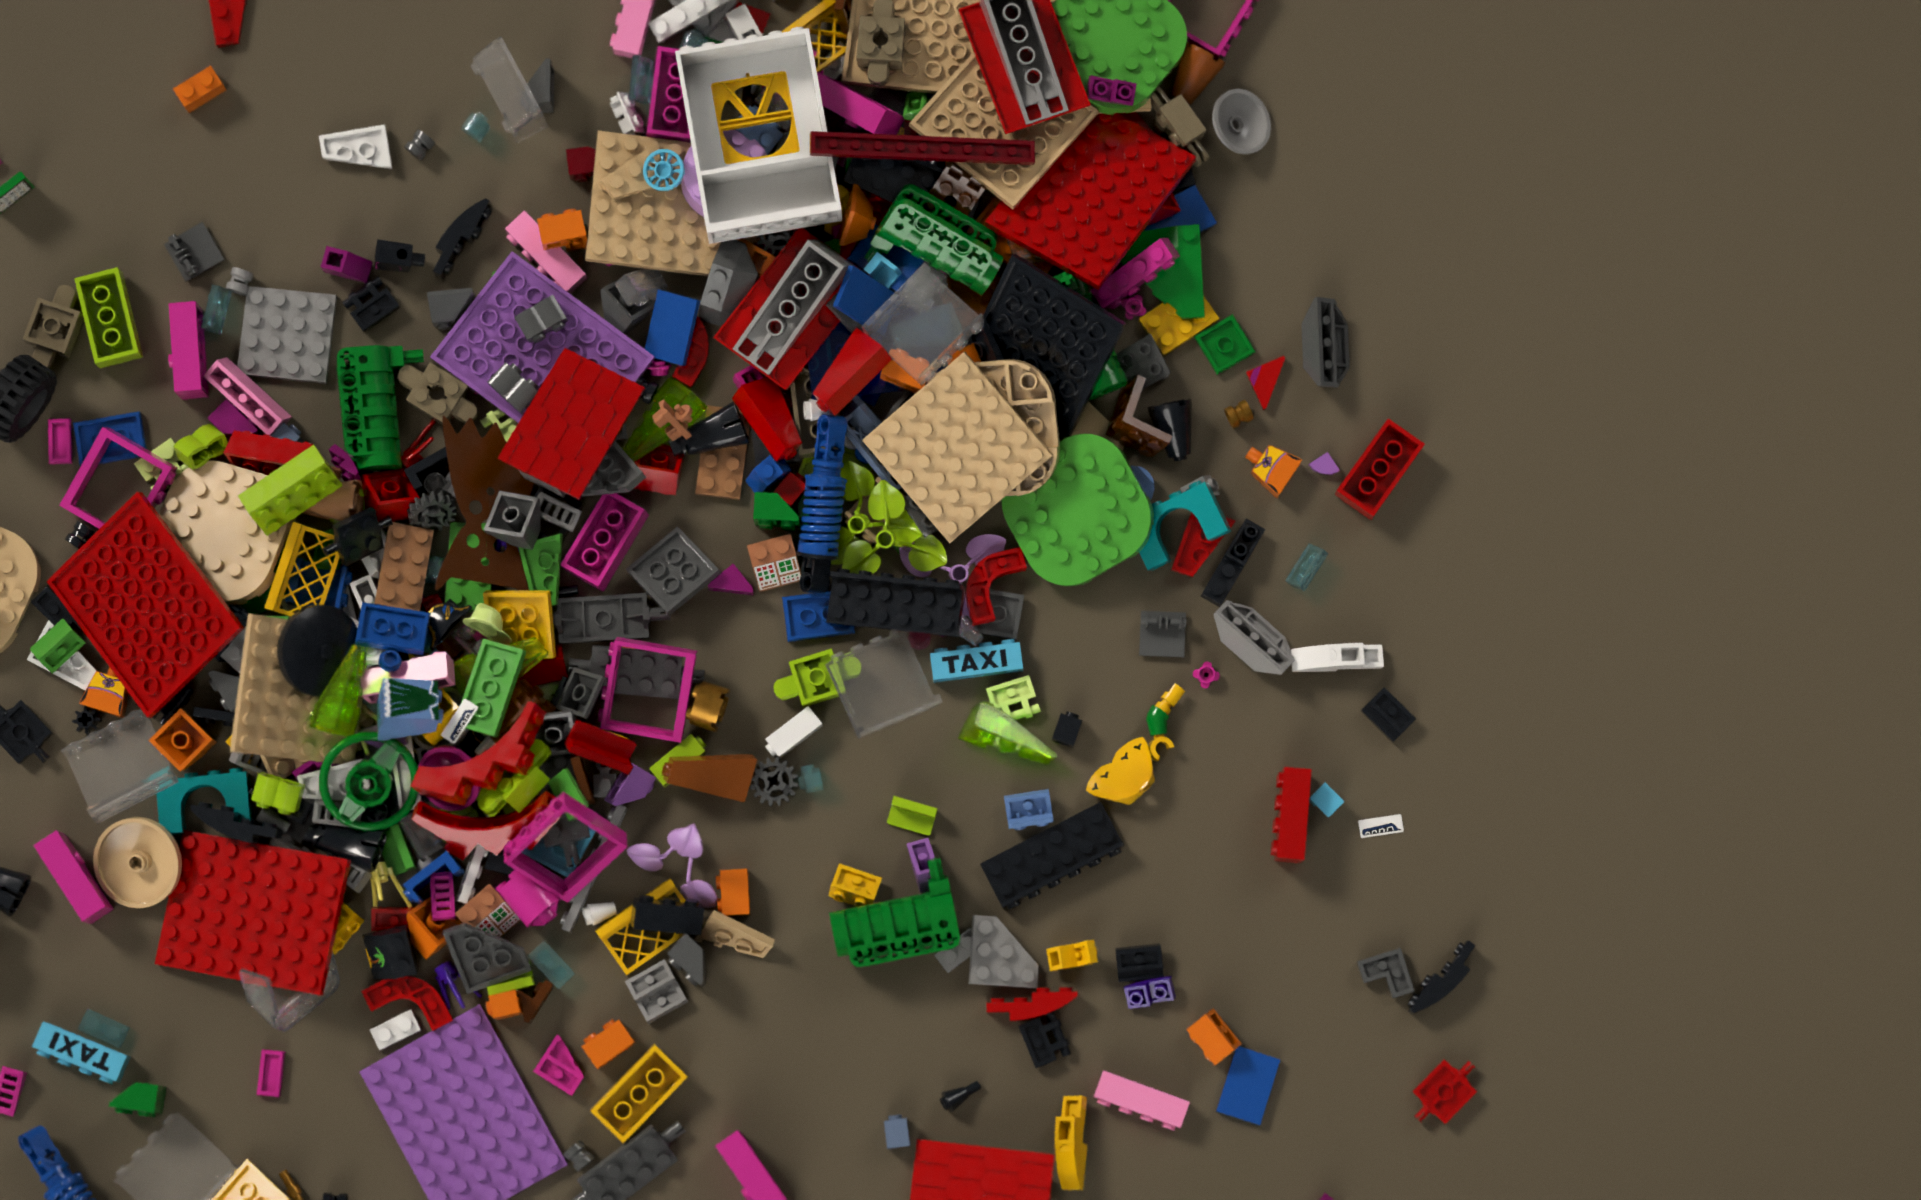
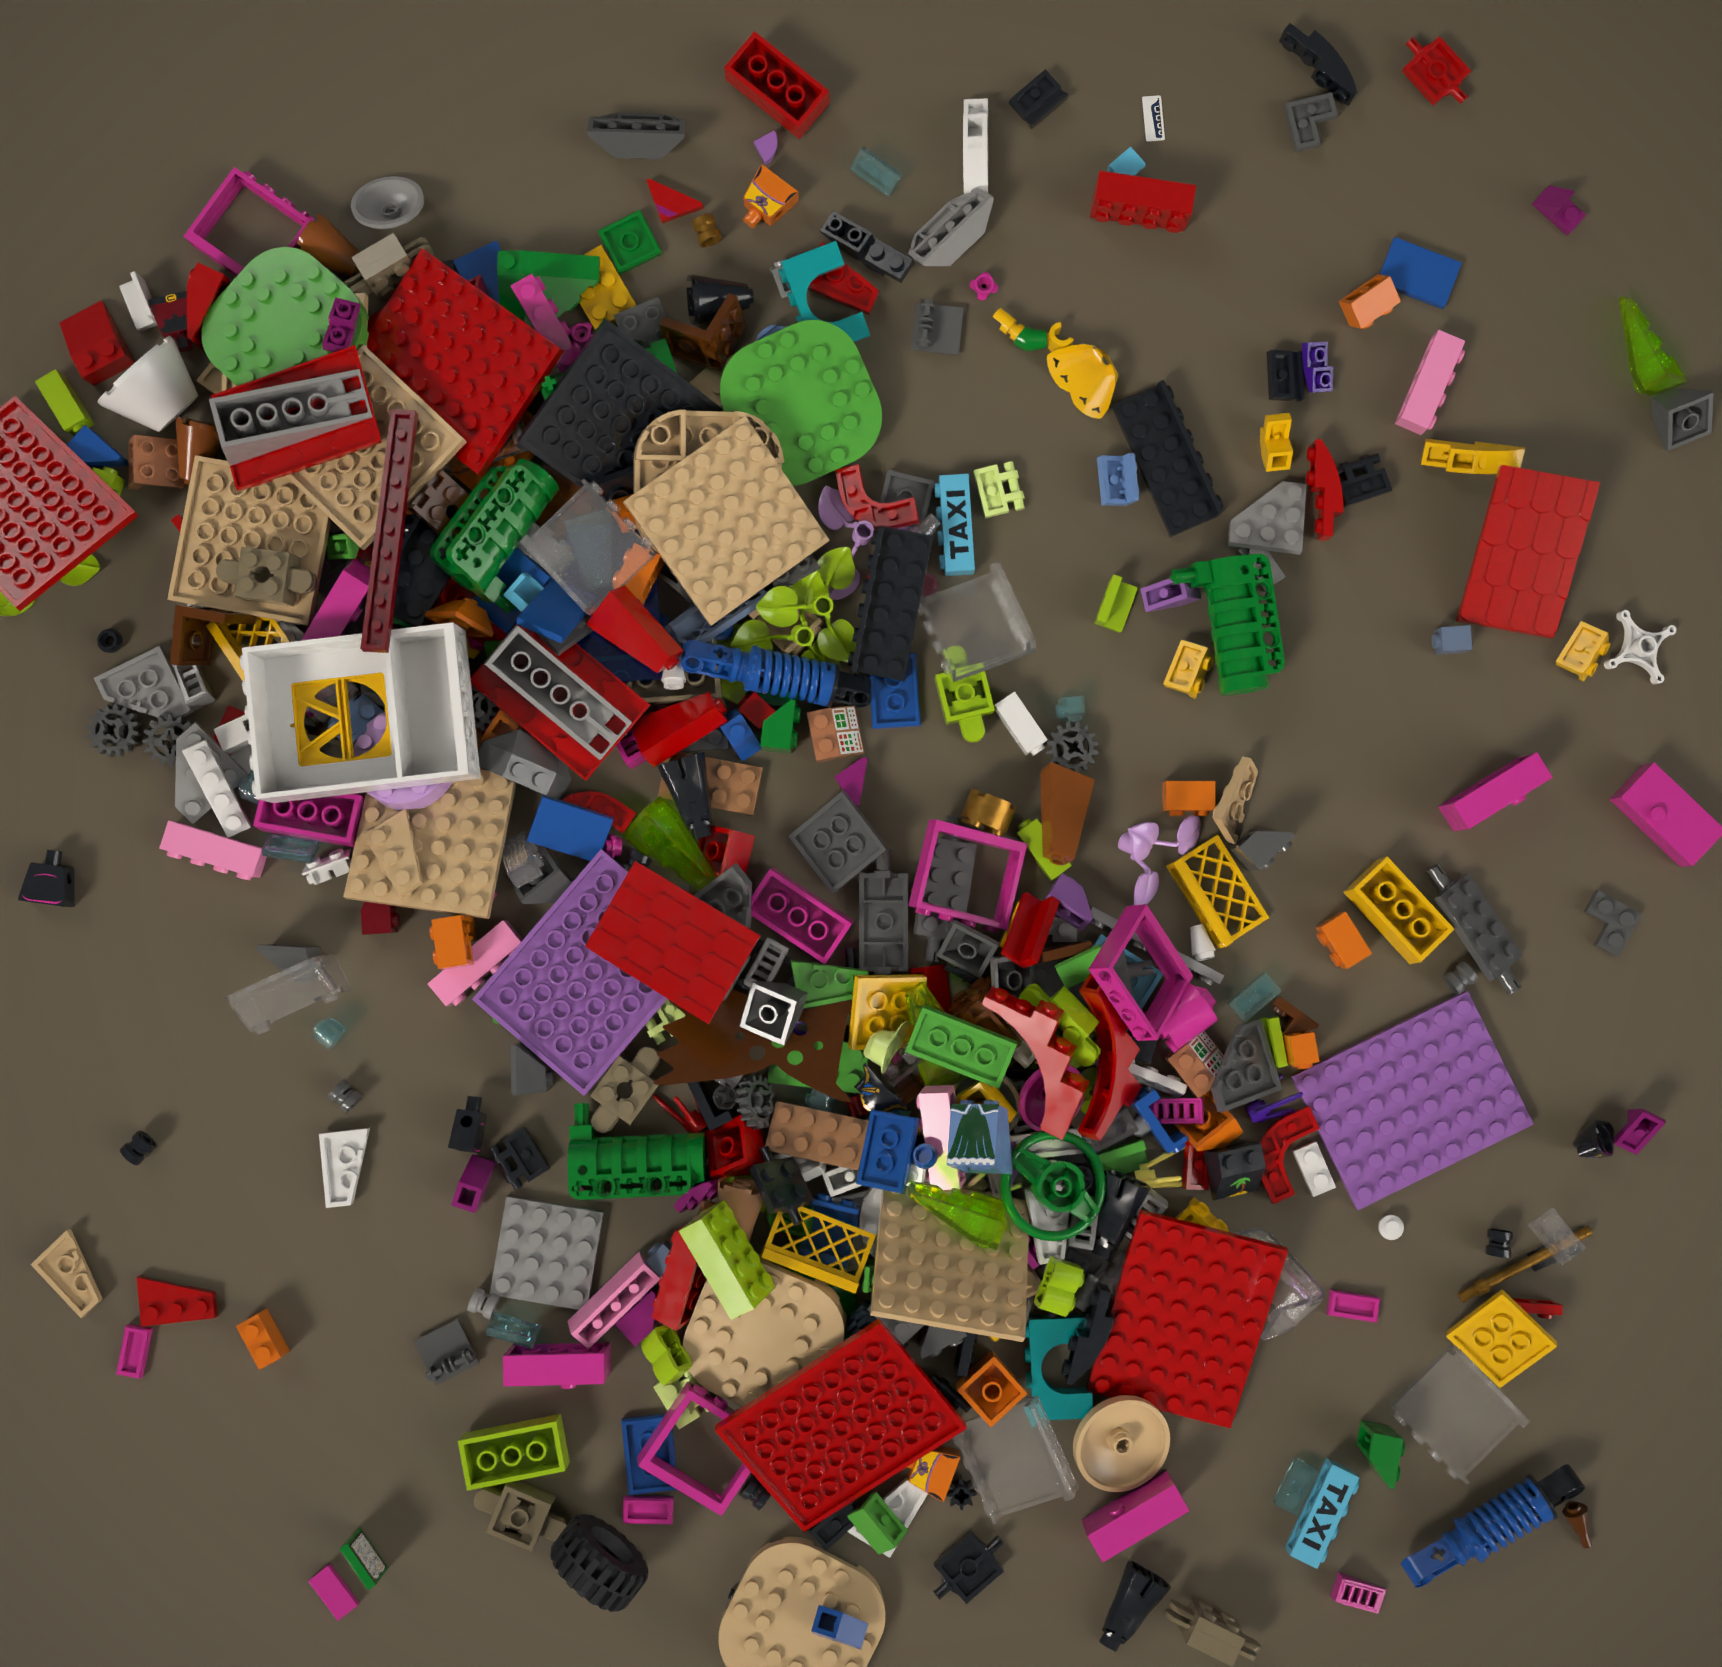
camera: 85 degrees left, 5 degrees up
black dish [277,604,362,697] -> none
black slope [433,198,493,279] -> none
white sticker [441,699,478,744] -> none
dark grey brick [487,362,539,414] -> none
dark grey brick [514,295,568,343] -> none
dark pink wing [533,1034,584,1096] -> none
light grey slope [625,959,688,1024] -> none
black brick [631,895,704,935] -> none
medium azure wheel [643,149,685,191] -> none
nougat hips [652,399,692,441] -> none
black cone [940,1081,981,1112] -> none
clear neon green wedge [958,701,1057,765] -> none
black brick [1052,711,1082,748] -> none
none -> white plate [1378,1215,1404,1240]

